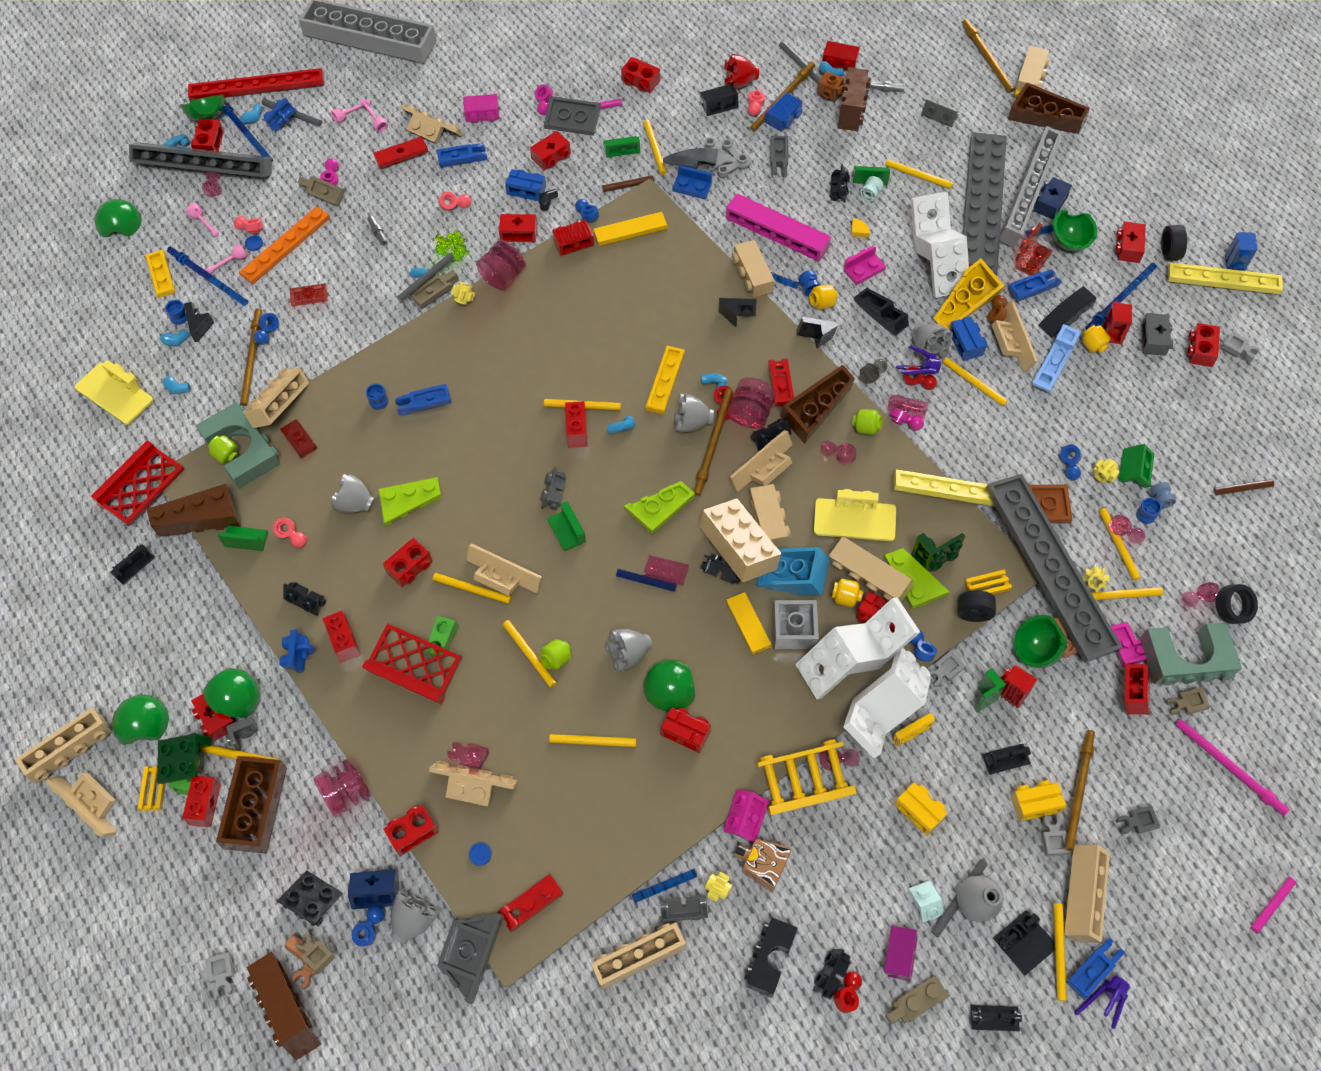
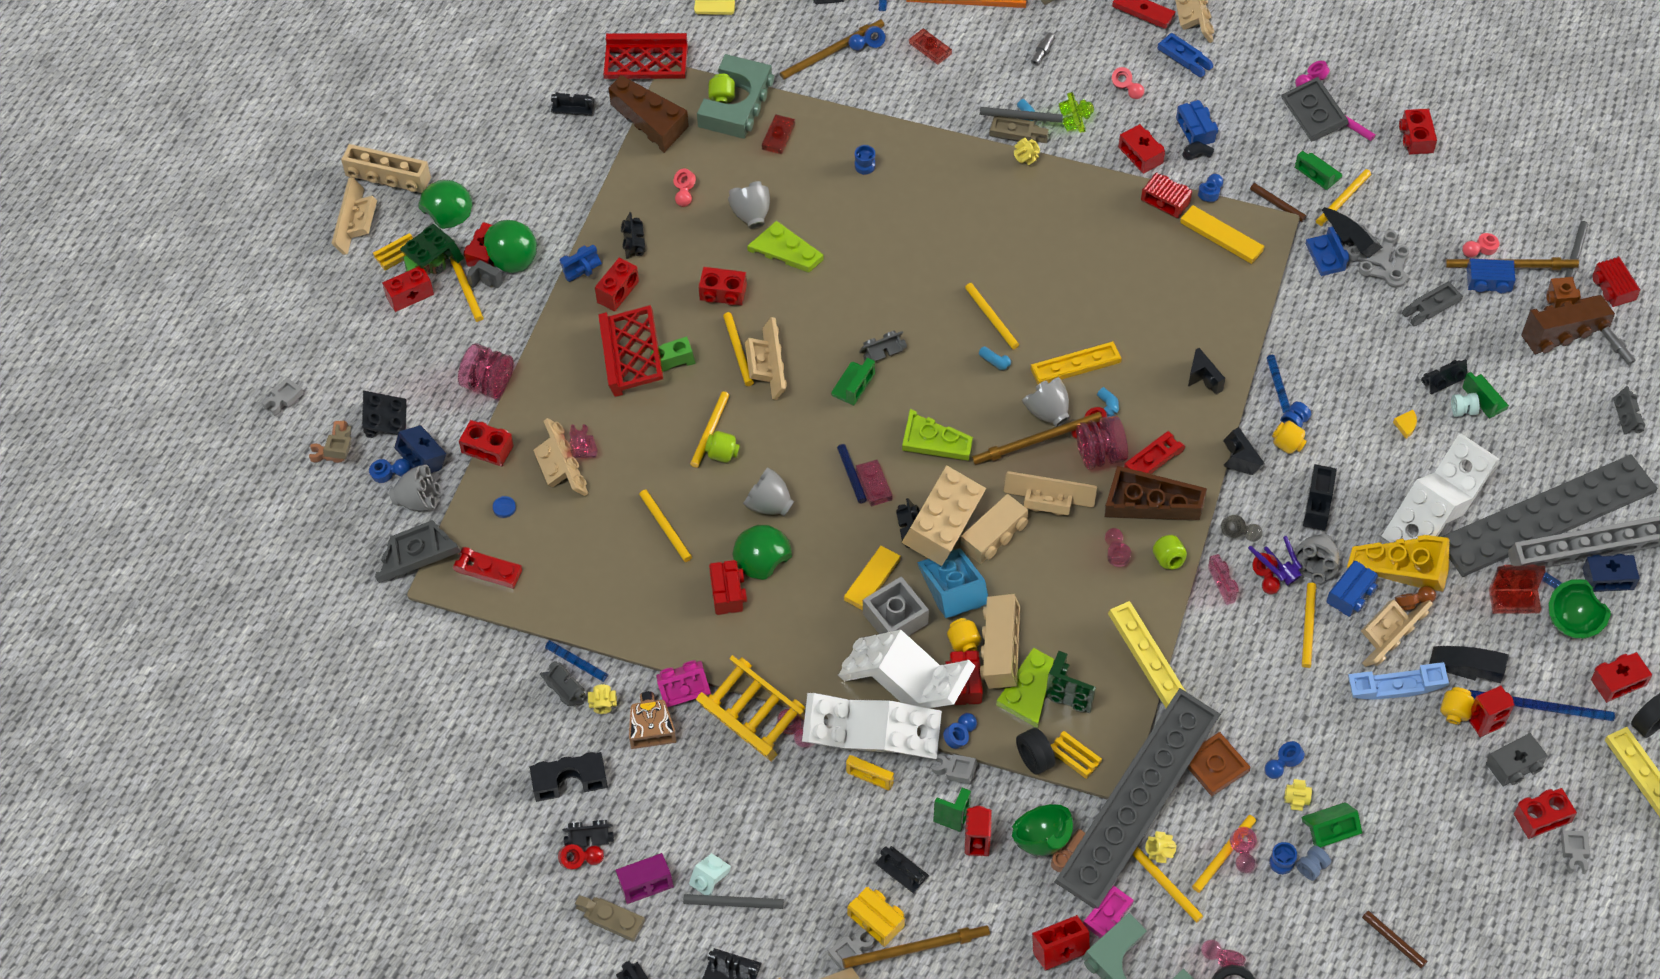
camera: 55 degrees right, 5 degrees down
dark azure arm [163,376,190,394] -> none
reddish brown brick [216,756,287,854] -> none
green panel [218,525,268,551] -> none
tan brick [243,367,309,428] -> none
reddish brown wedge [246,952,322,1060] -> none
blue hinge [395,384,451,416] -> none
dark pink brick [463,94,500,122] -> none
clear pink wheel [476,240,526,290] -> none
red brick [530,131,571,171] -> none
red brick [565,401,588,448] -> none
tan brick [591,922,686,990] -> none
black hinge [700,84,739,116] -> none
red piece [724,54,759,89] -> none
dark pink brick [726,193,831,262] -> none
tan brick [732,240,775,298] -> none
black hinge [750,418,792,451] -> none
light yellow bracket [814,489,896,542] -> none
dark azure arm [819,61,844,76] -> none
dark pink bracket [843,245,886,286] -> none
yellow bar [885,159,953,189] -> none
dark pink plate [889,408,924,431] -> none
yellow brick [894,782,948,836] -> none
light grey piece [956,875,1004,922] -> none
blue hinge [1008,269,1061,302] -> none

